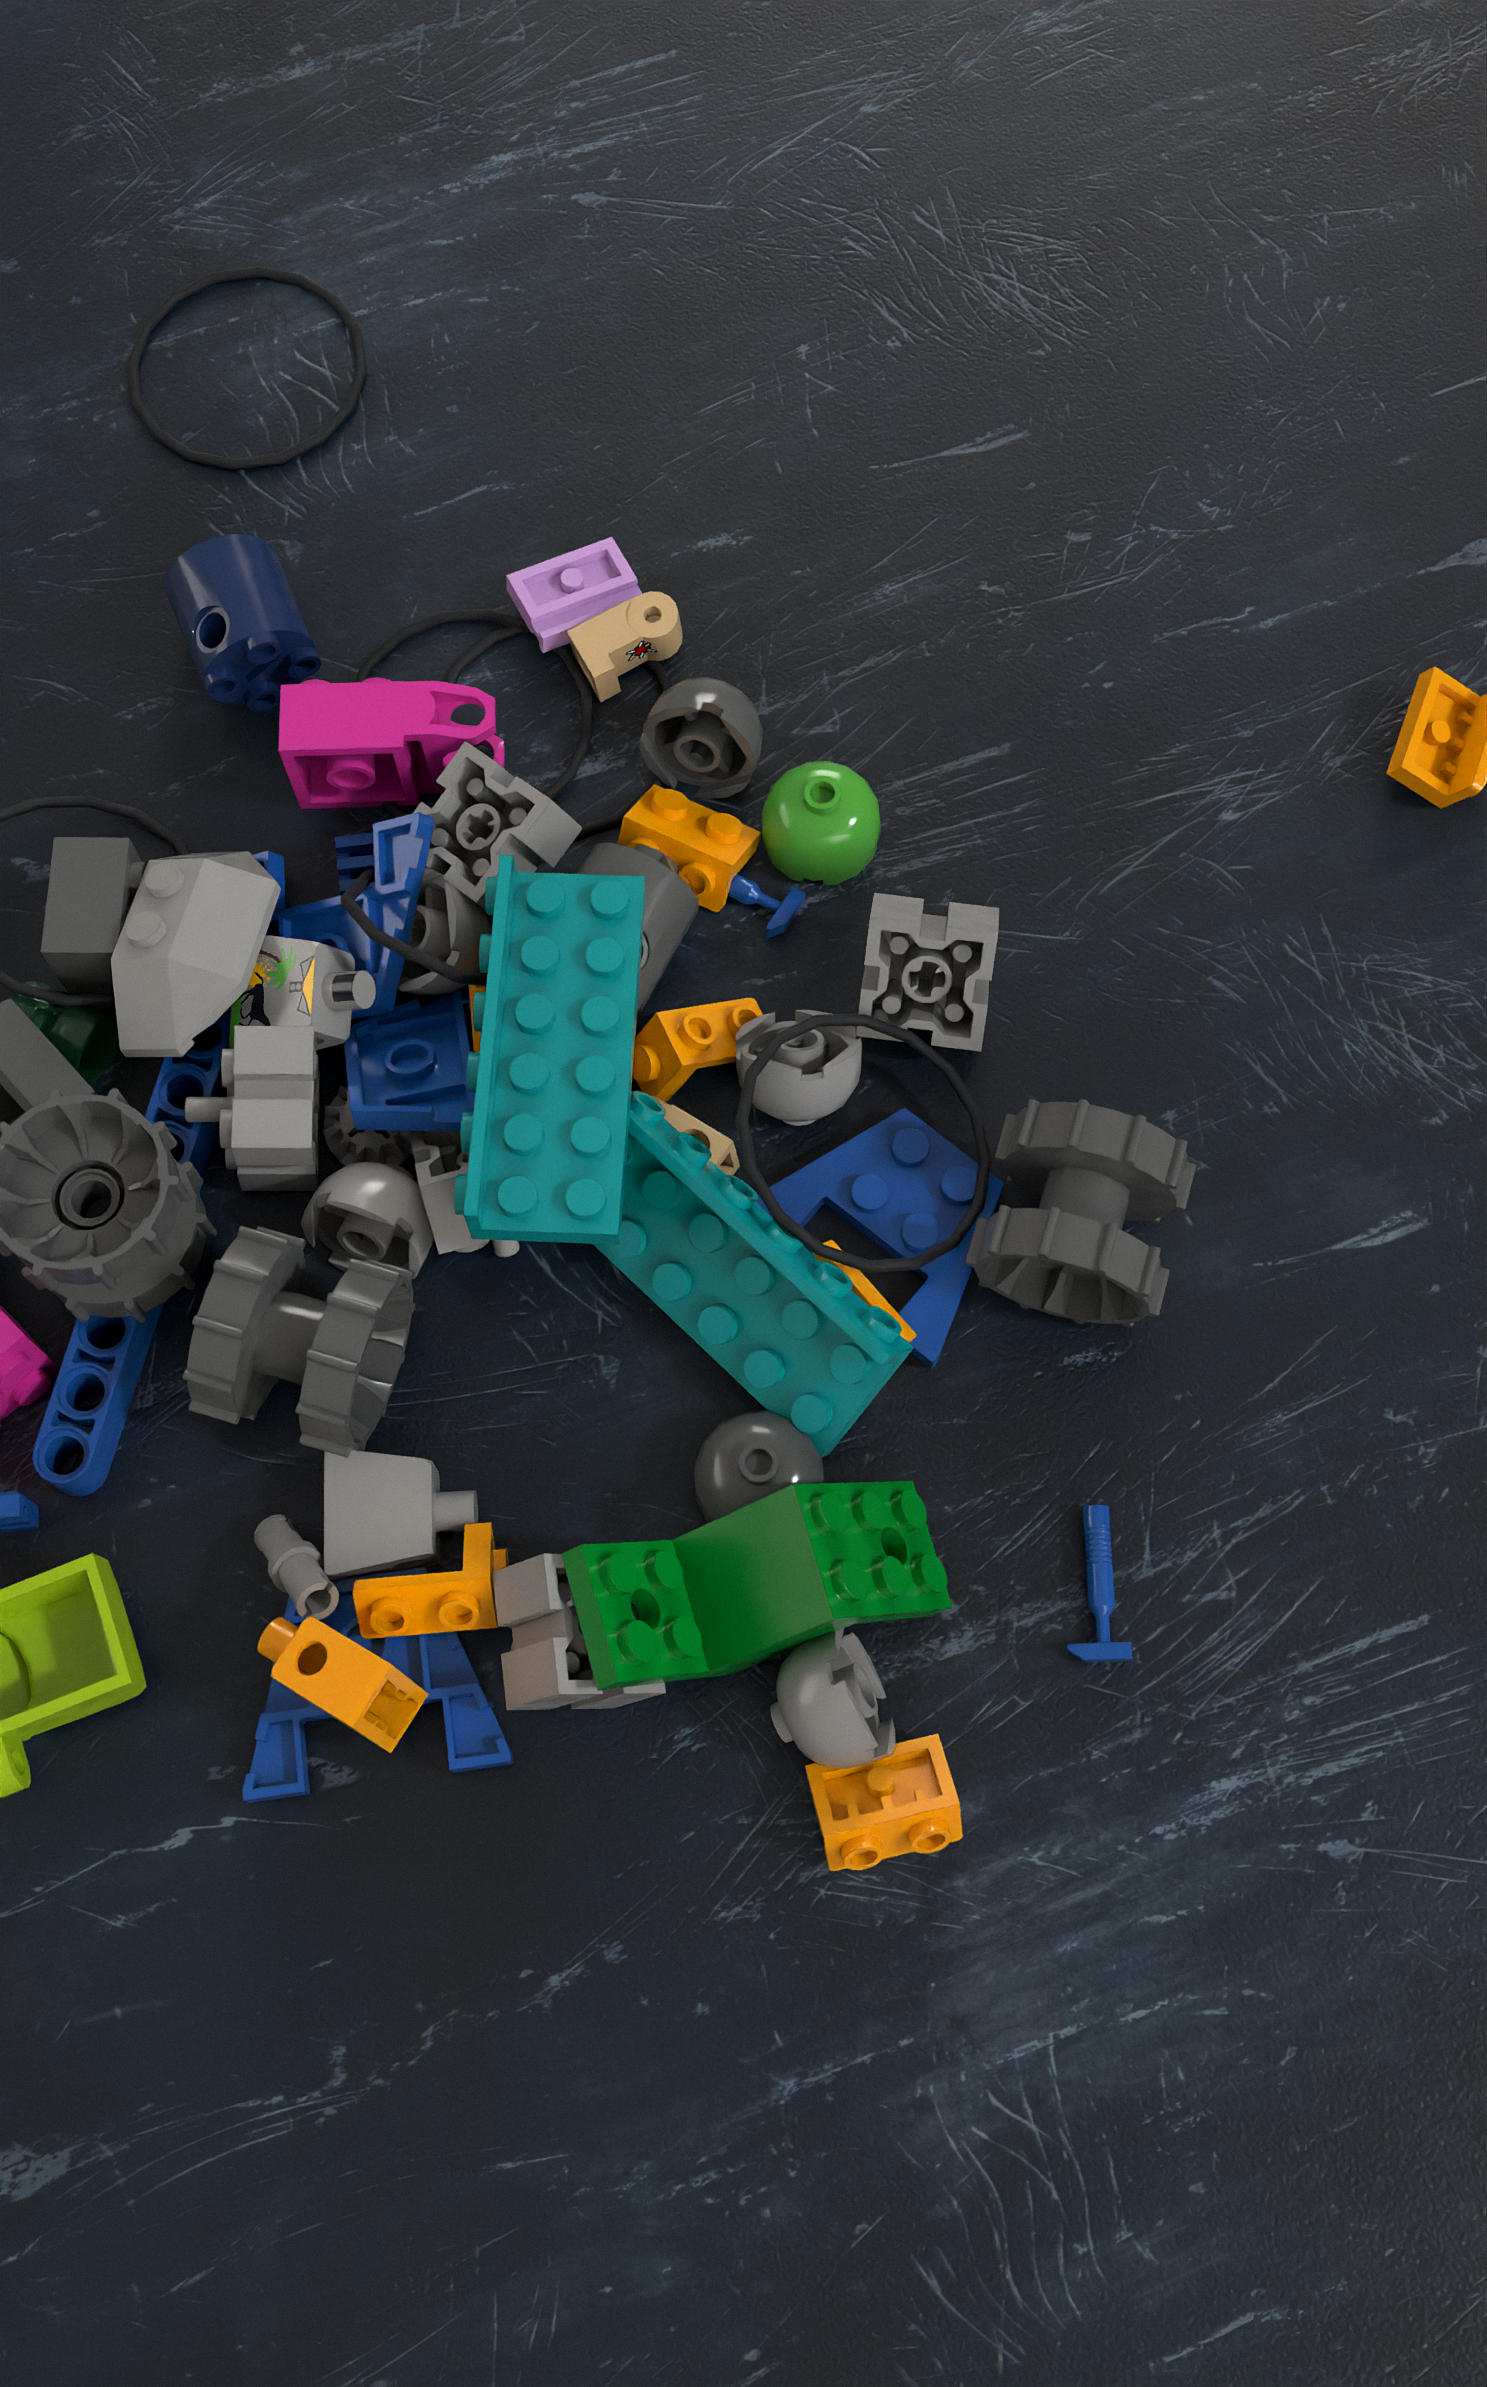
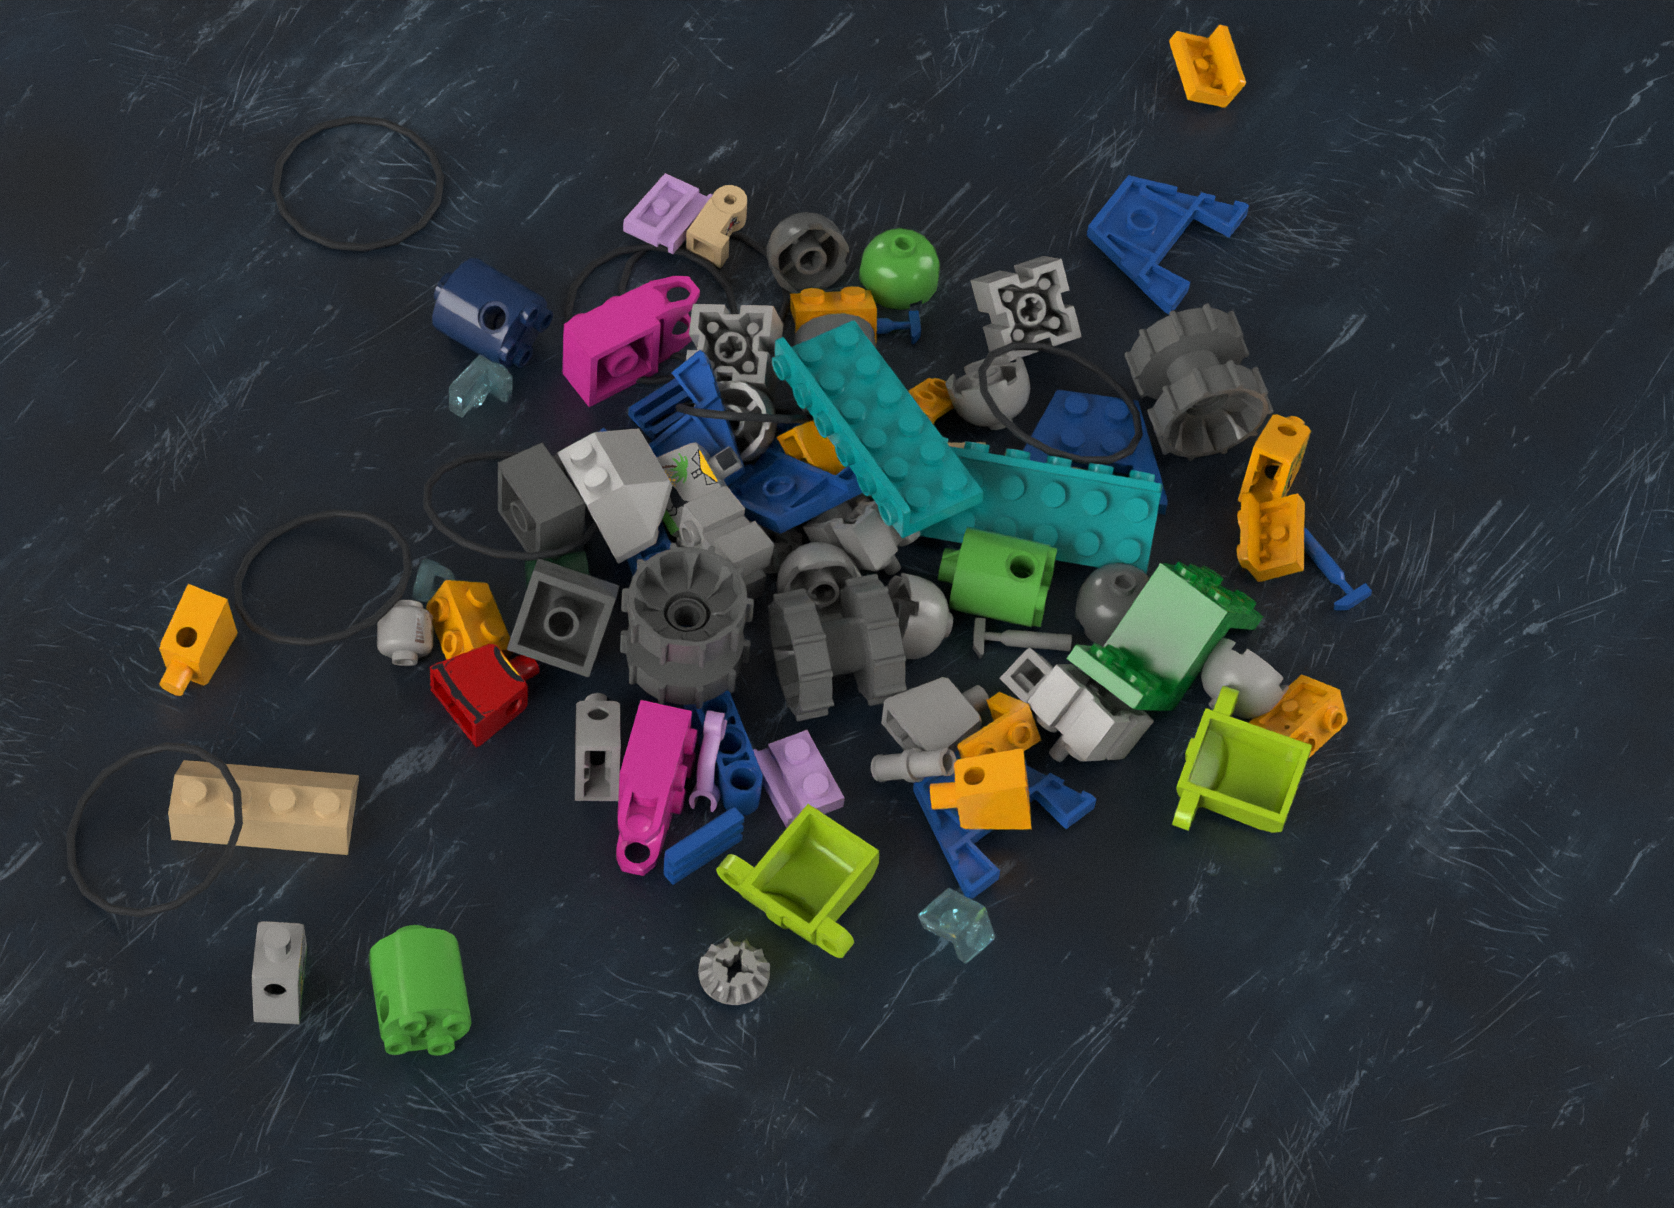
camera: 40 degrees left, 15 degrees down
none -> clear light blue bracket [449,355,513,418]
none -> lavender arm [689,711,727,812]
none -> lavender plate [753,730,844,828]
none -> light grey cylinder [887,573,953,659]
none -> clear light blue bracket [918,888,995,963]
none -> bright green cylinder [938,526,1058,627]
none -> light grey piece [973,617,1072,659]
none -> light grey leg [1000,647,1054,703]
none -> blue wing [1086,175,1249,315]
none -> lime piece [1172,685,1312,833]
none -> light orange bracket [1236,492,1305,582]
none -> light orange torso [1238,414,1311,503]

